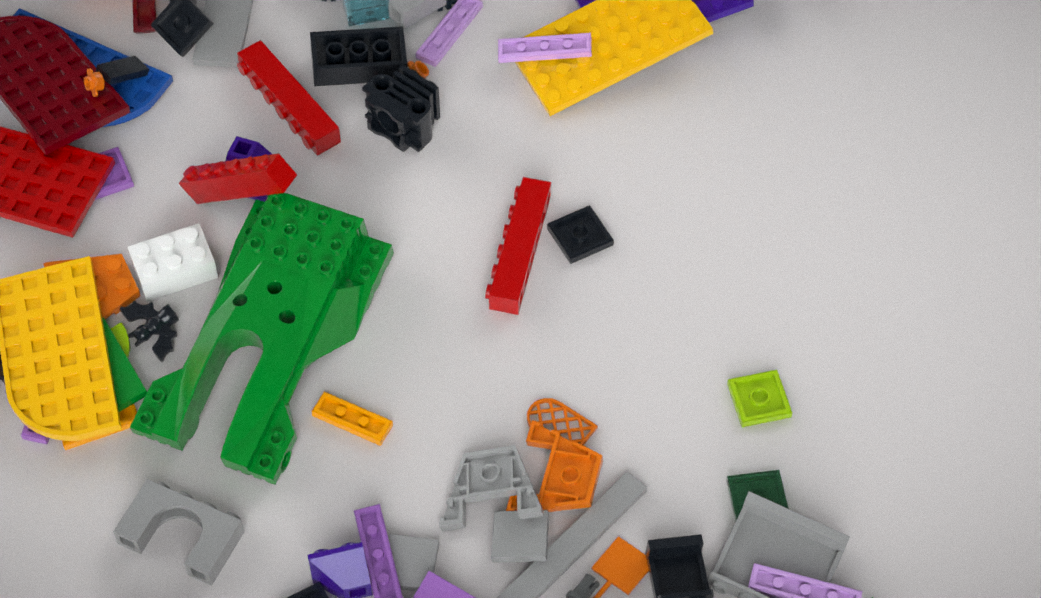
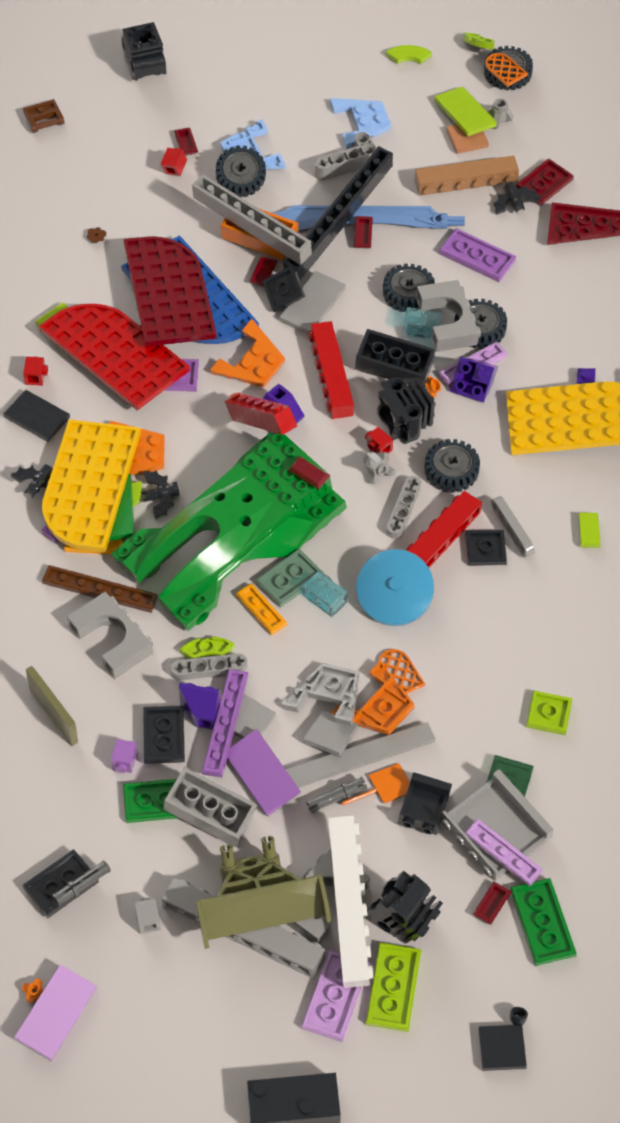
camera: 25 degrees right, 0 degrees up
orange plate [84,68,104,97] -> none
black tile [96,56,149,85] -> none
white brick [128,223,218,302] -> none
lavender tile [498,33,592,63] -> none
none -> reddish brown tile [42,565,158,613]
none -> light grey beam [171,654,247,680]
none -> lime tile [179,636,235,659]
none -> orange wing [210,319,285,387]
none -> sand green tile [255,549,324,608]
none -> dark red tile [289,456,330,490]
none -> clear light blue brick [303,571,348,617]
none -> dark azure dish [356,549,434,626]
none -> light grey rock [363,452,395,484]
none -> red brick [365,427,393,453]
none -> light grey beam [386,476,421,539]
none -> wheel [424,439,480,493]
none -> dark purple slope [450,356,498,402]
none -> light grey beam [491,496,535,558]
none -> lime tile [578,513,600,548]

